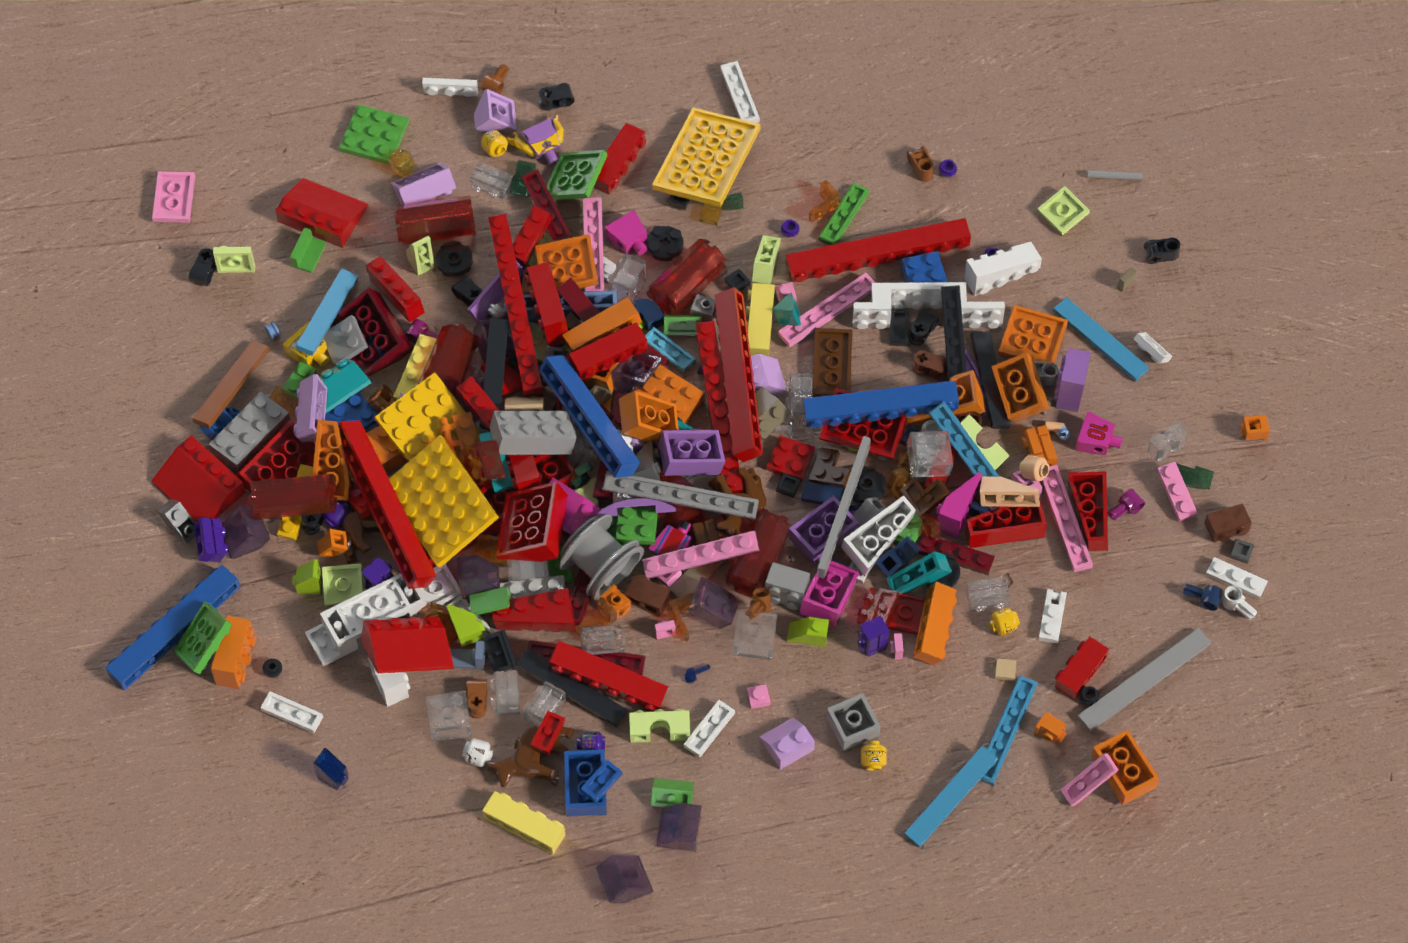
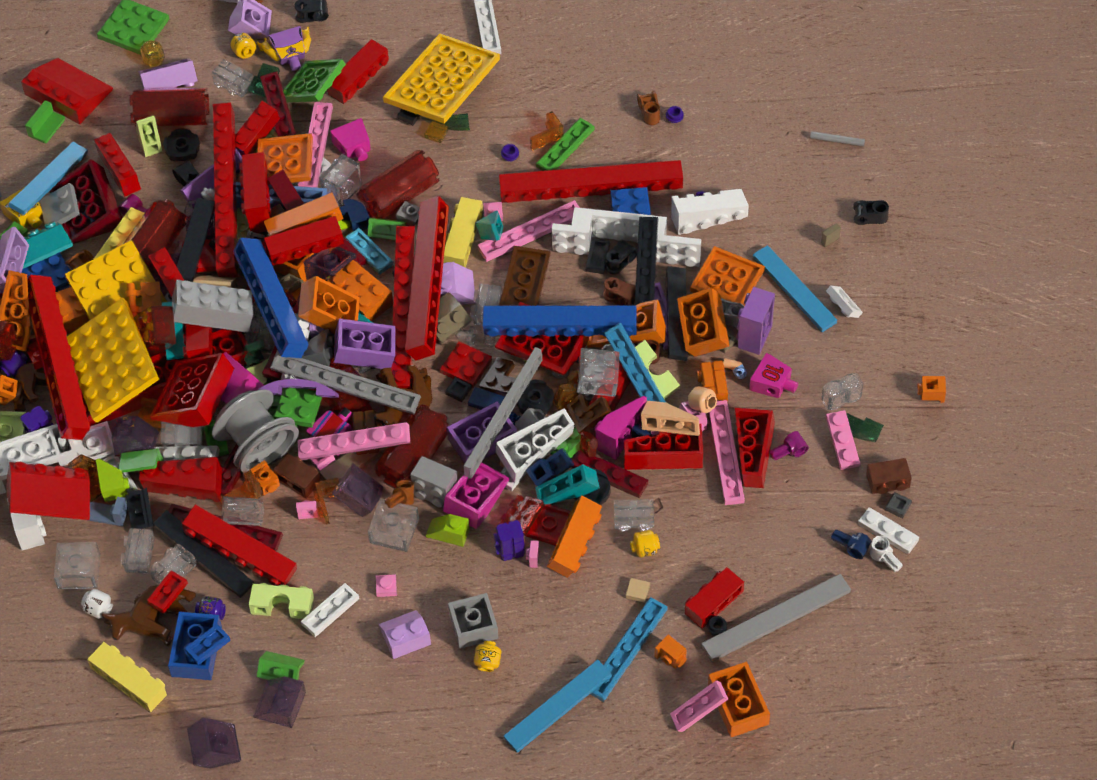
camera: 10 degrees right, 5 degrees down
dark orange piece [467,679,487,719] -> none
black plate [647,226,684,261] -> none
clear blue hand [685,664,711,683] -> none
black plate [724,269,750,292] -> none
yellowish green slope [752,235,781,284] -> none
yellowish green plate [1037,186,1090,236] -> none
white plate [1038,589,1067,644] -> none

